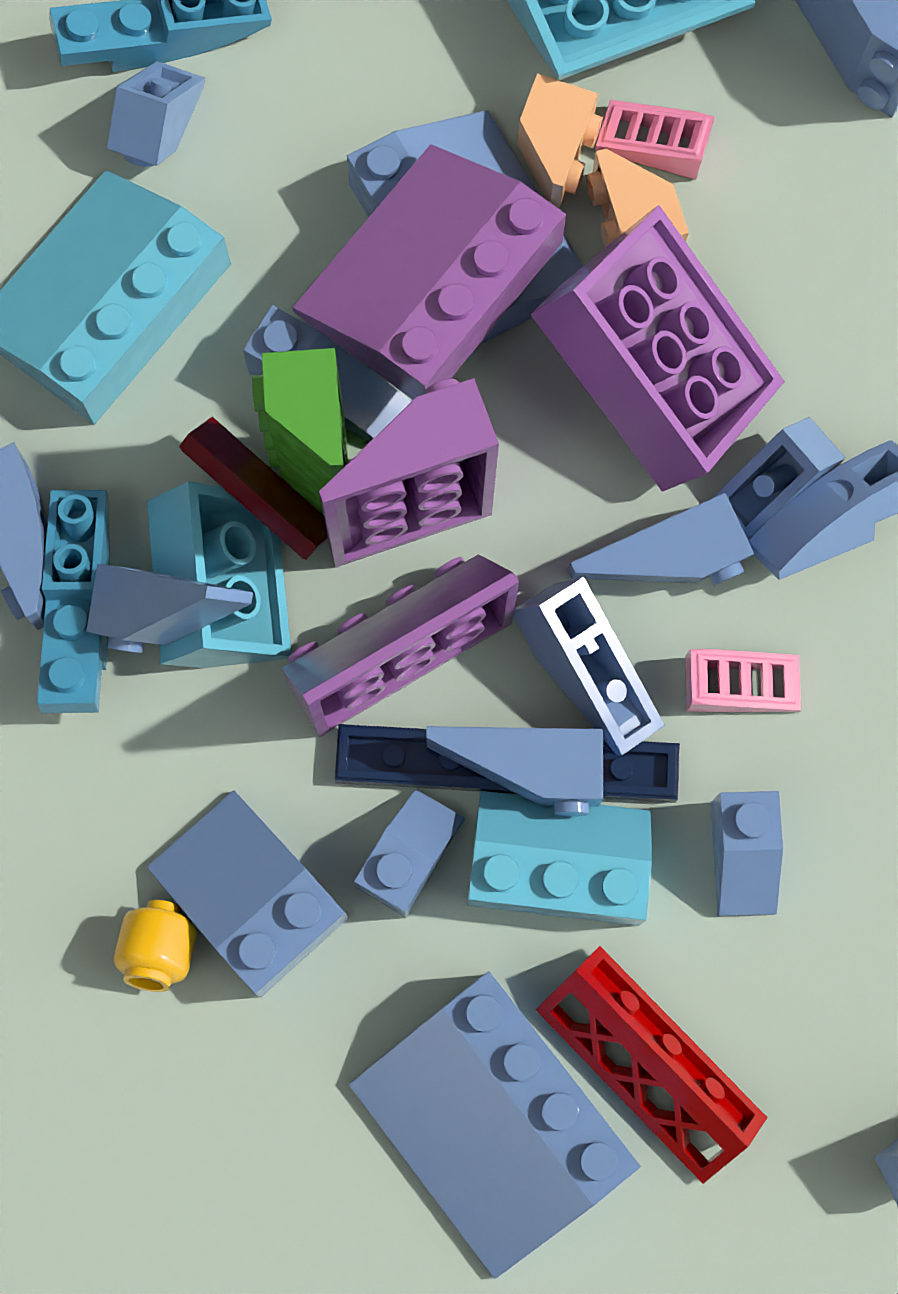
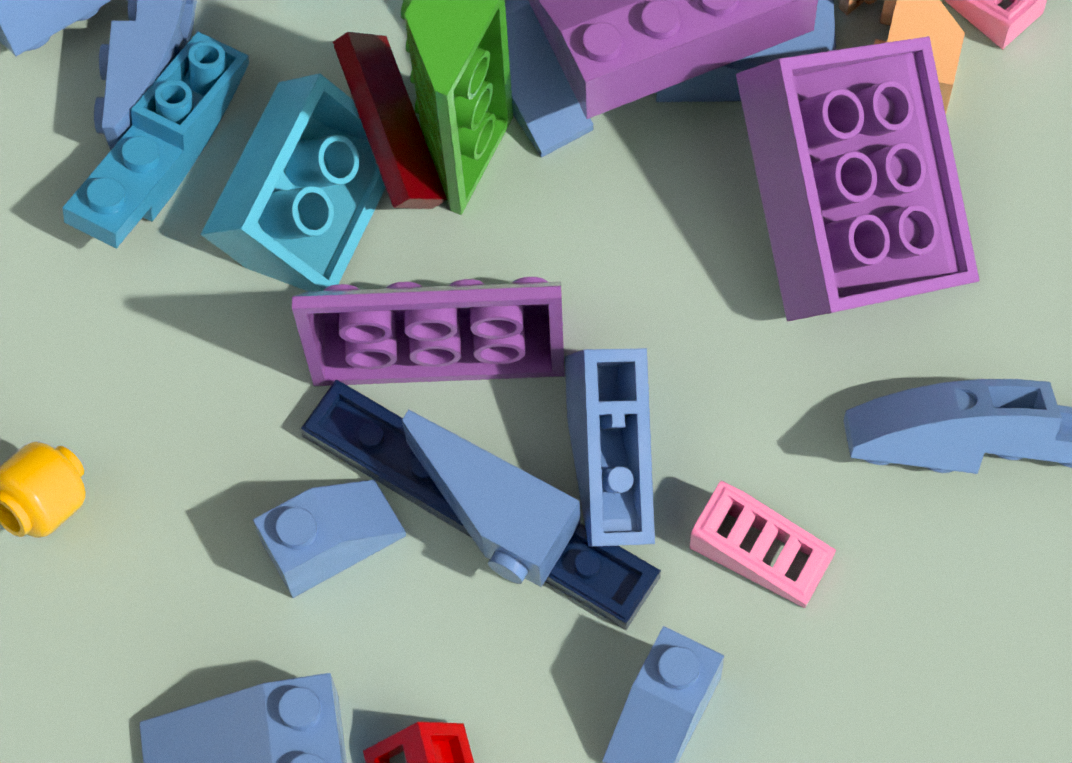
camera: 35 degrees right, 10 degrees down
medium blue slope [86,563,253,653] -> none
medium blue slope [147,790,348,997] -> none
medium lavender slope [319,378,499,568] -> none
medium azure slope [467,791,652,926] -> none
medium blue slope [567,493,754,586] -> none
medium blue slope [713,417,846,540] -> none

